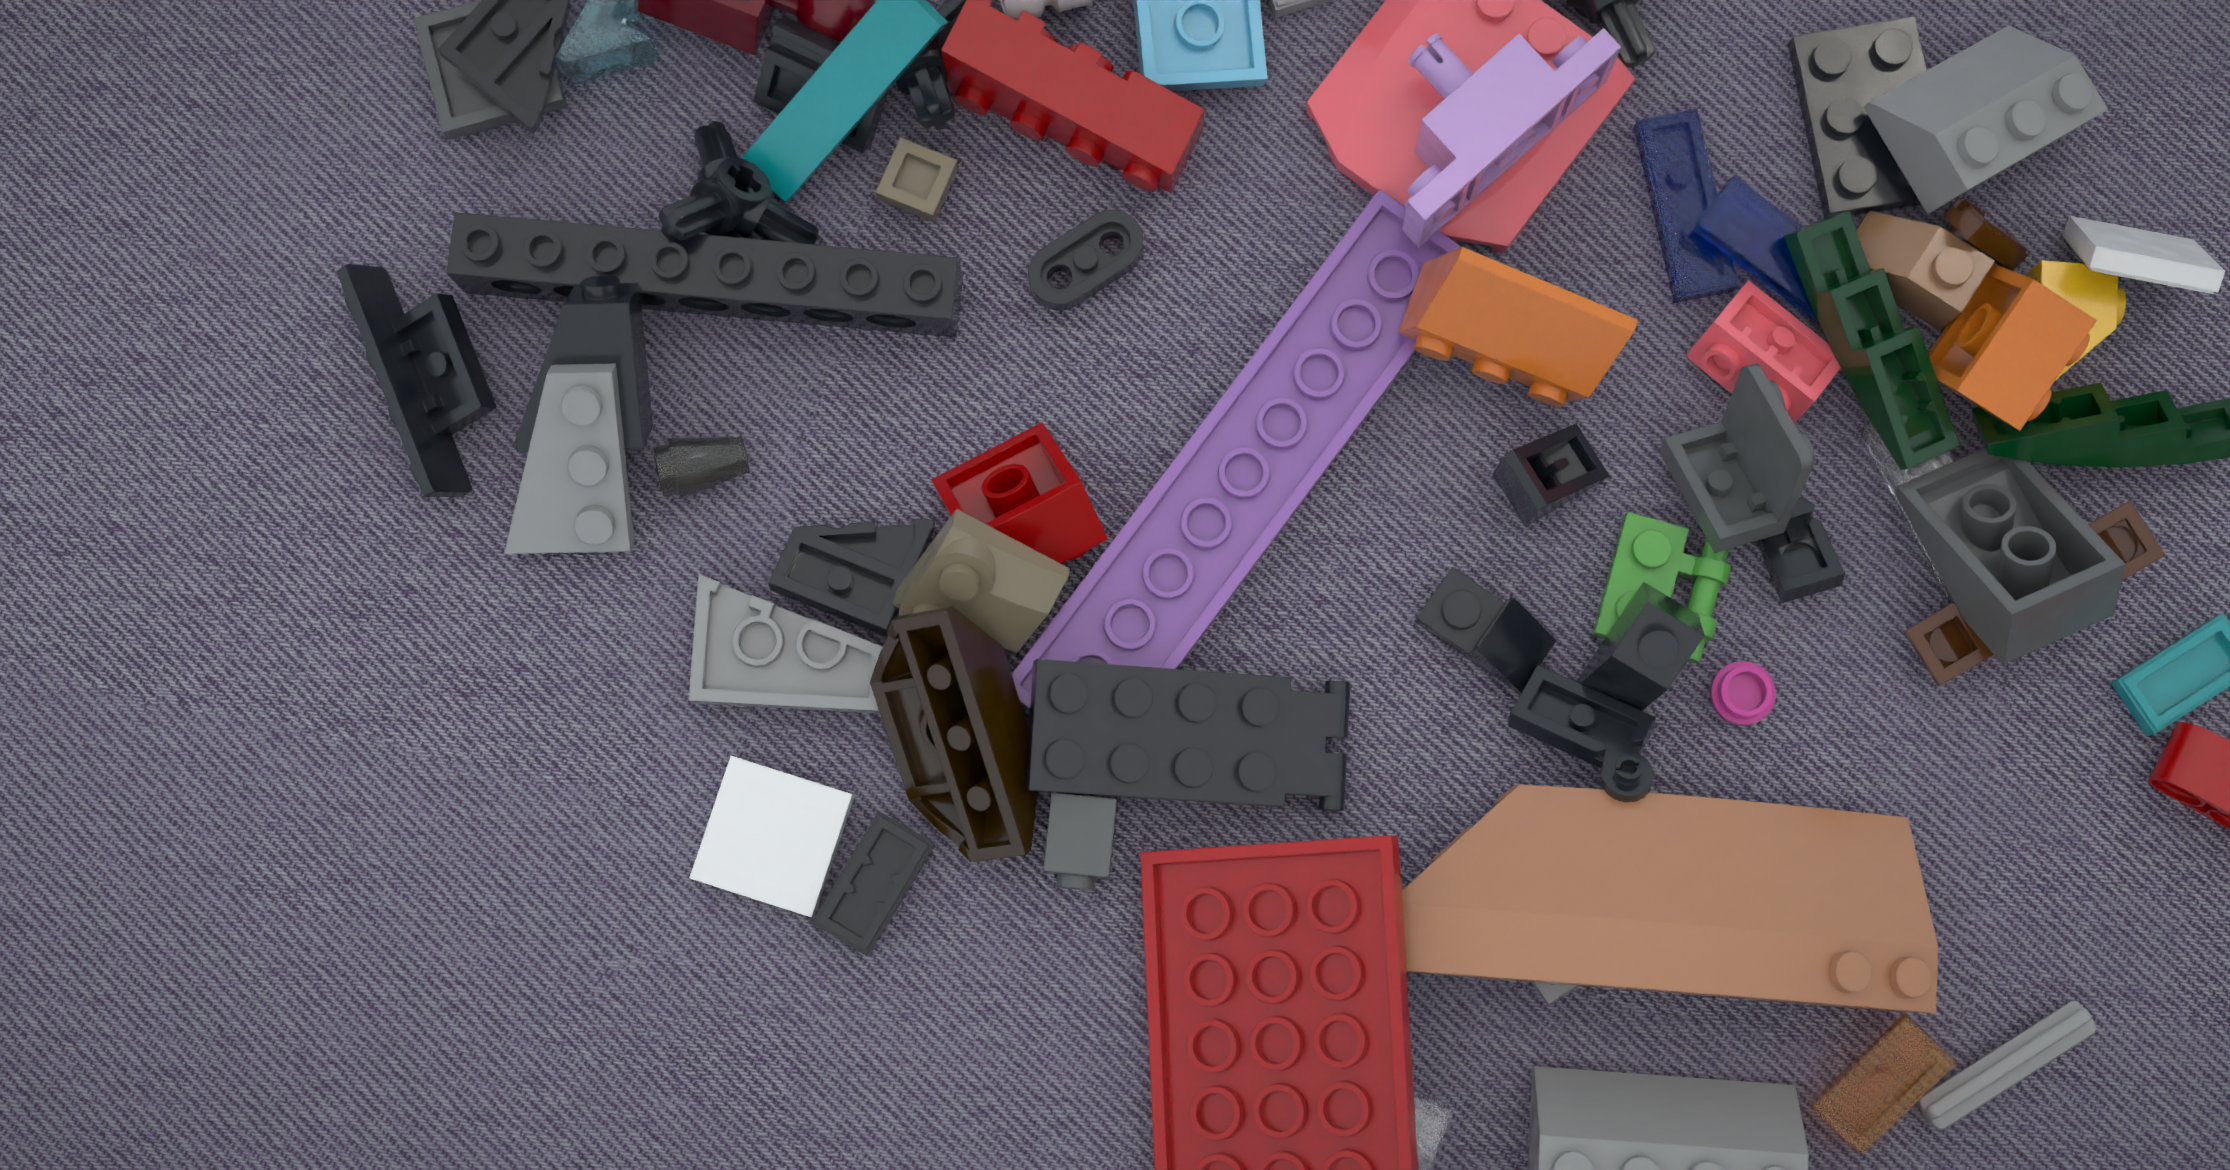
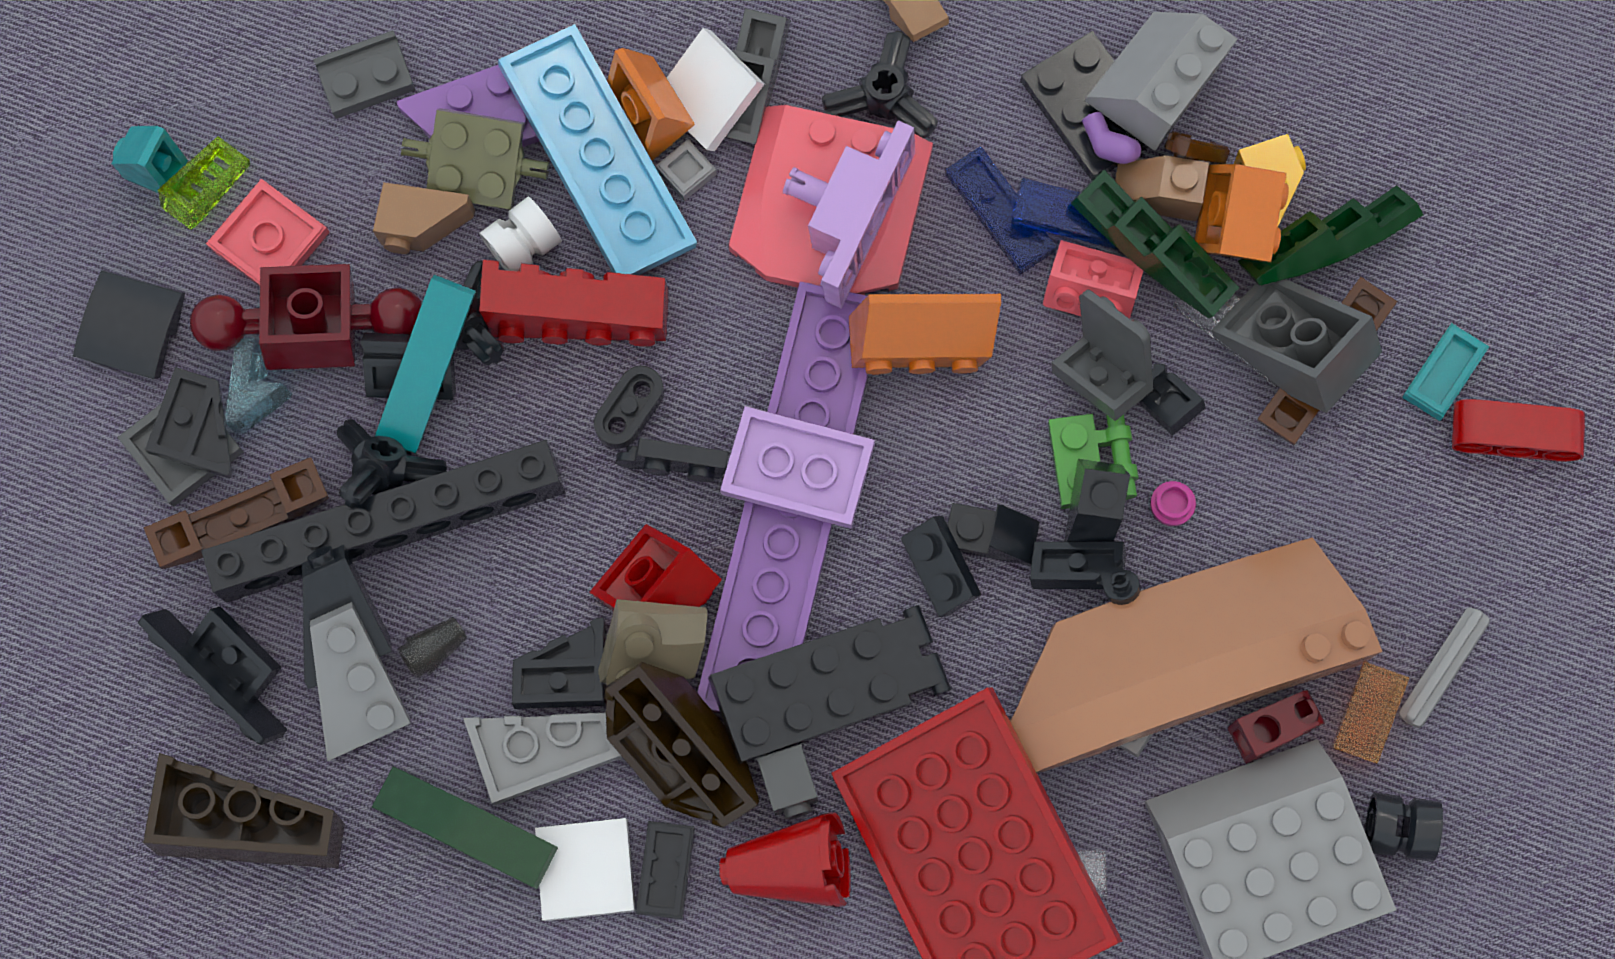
camera: 20 degrees left, 5 degrees down
dark tan plate [875,137,959,223] -> none
black slope [1493,423,1610,527] -> none
white tile [2063,216,2225,294] -> none
none -> reddish brown slope [143,457,329,569]
none -> dark brown wedge [143,753,345,869]
none -> dark green slope [372,766,558,889]
none -> black hinge [616,438,729,482]
none -> red cone [719,812,851,907]
none -> lavender plate [720,406,875,529]
none -> black plate [900,515,982,617]
none -> medium lavender arm [1082,112,1141,164]
none -> dark red leg [1227,690,1325,764]

